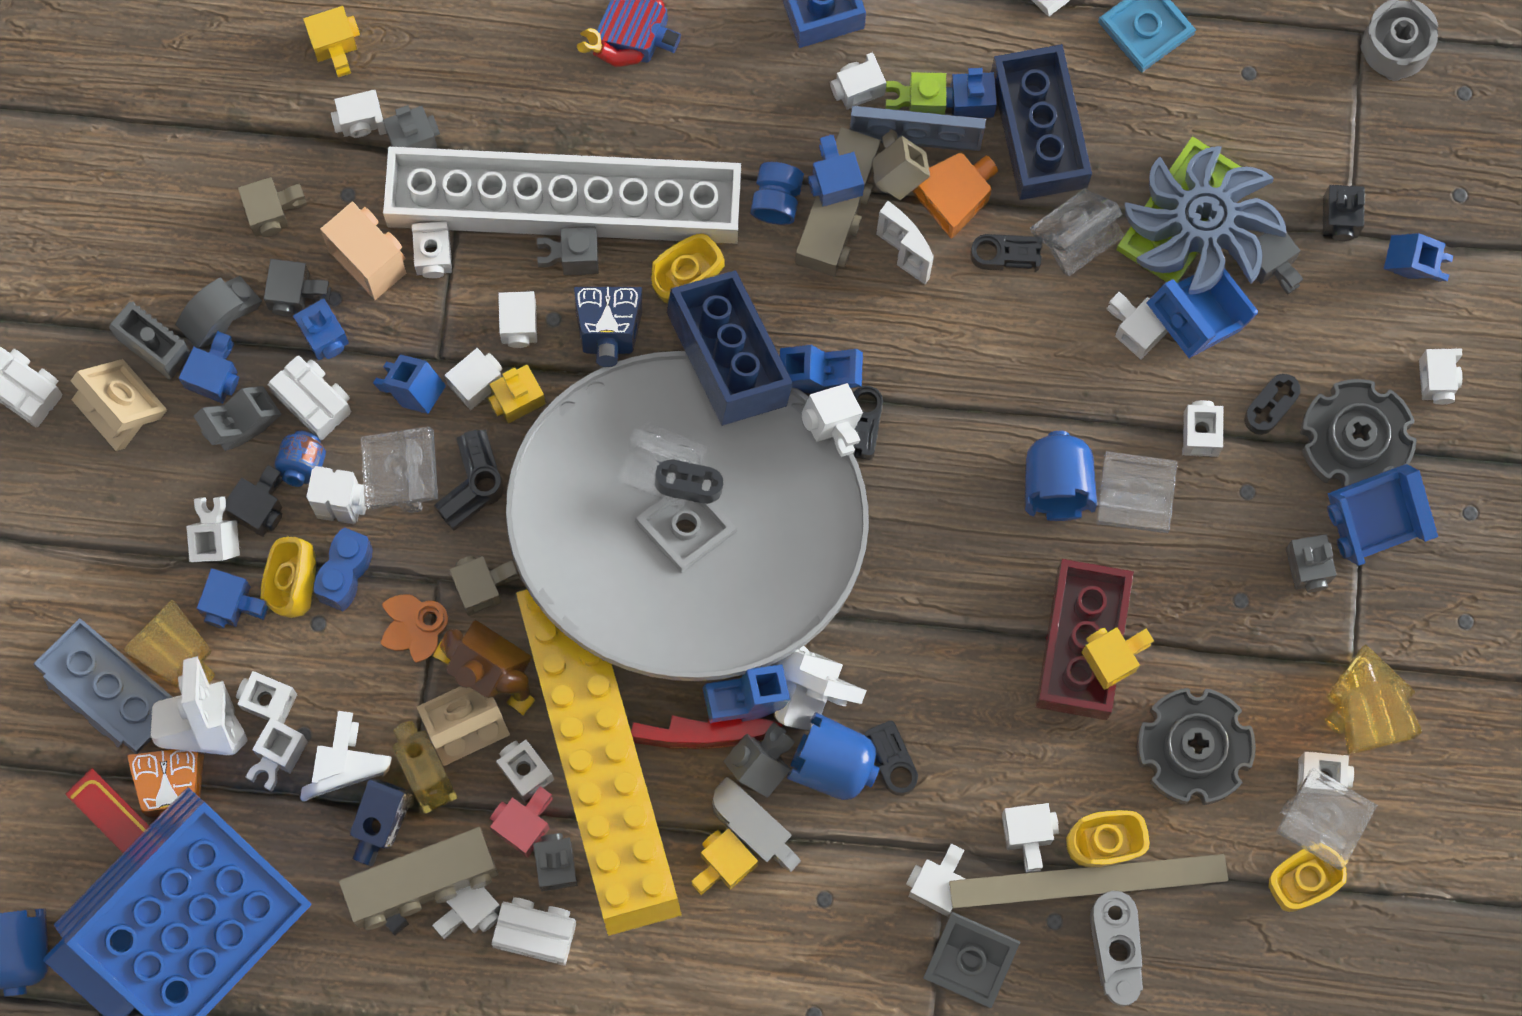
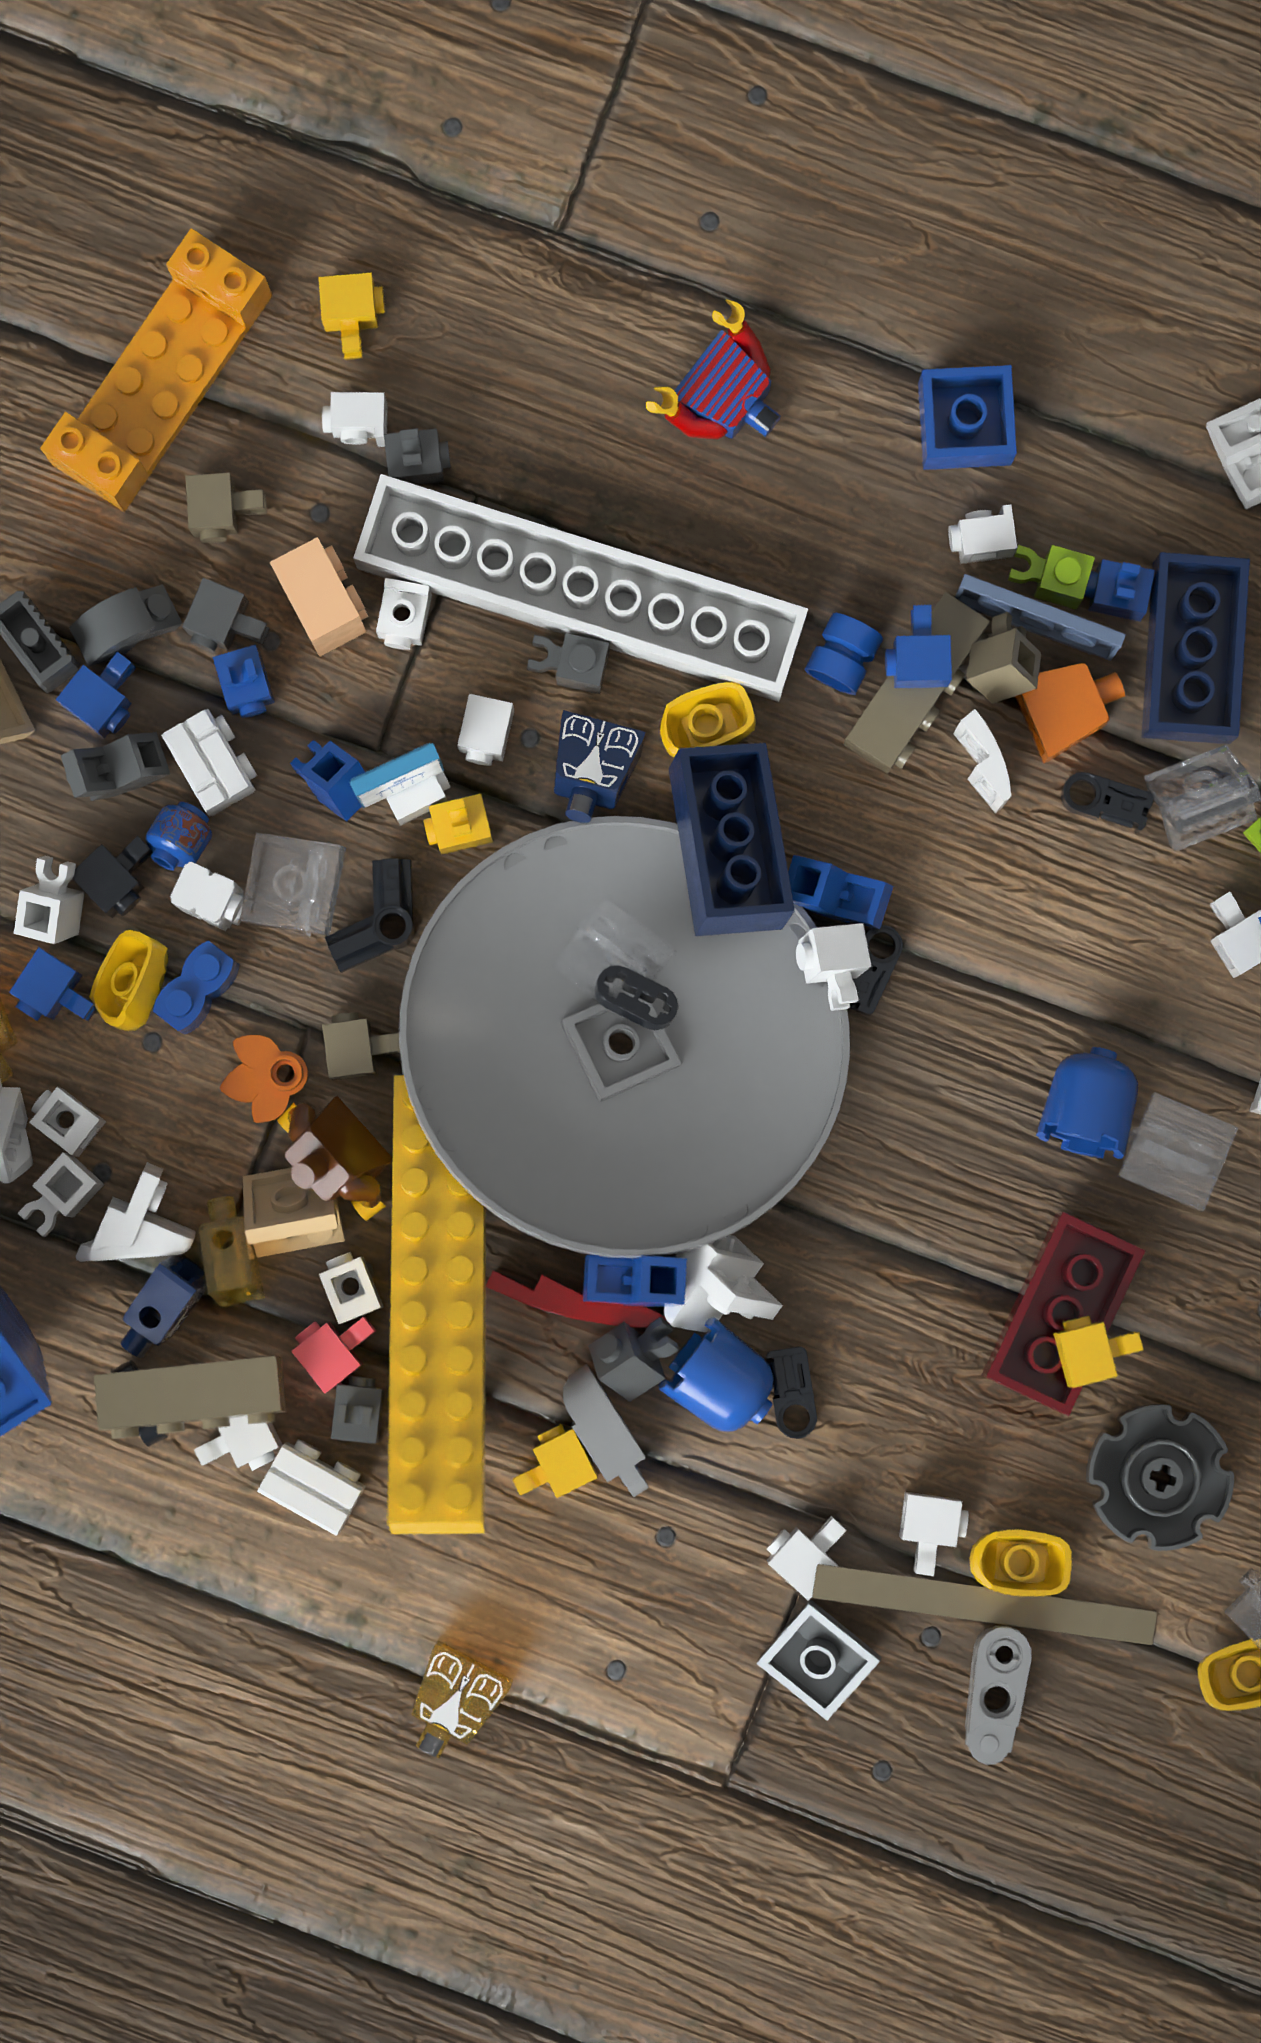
camera: 20 degrees right, 10 degrees up
none -> light orange plate [40,228,272,513]
none -> dark azure tile [350,743,445,808]

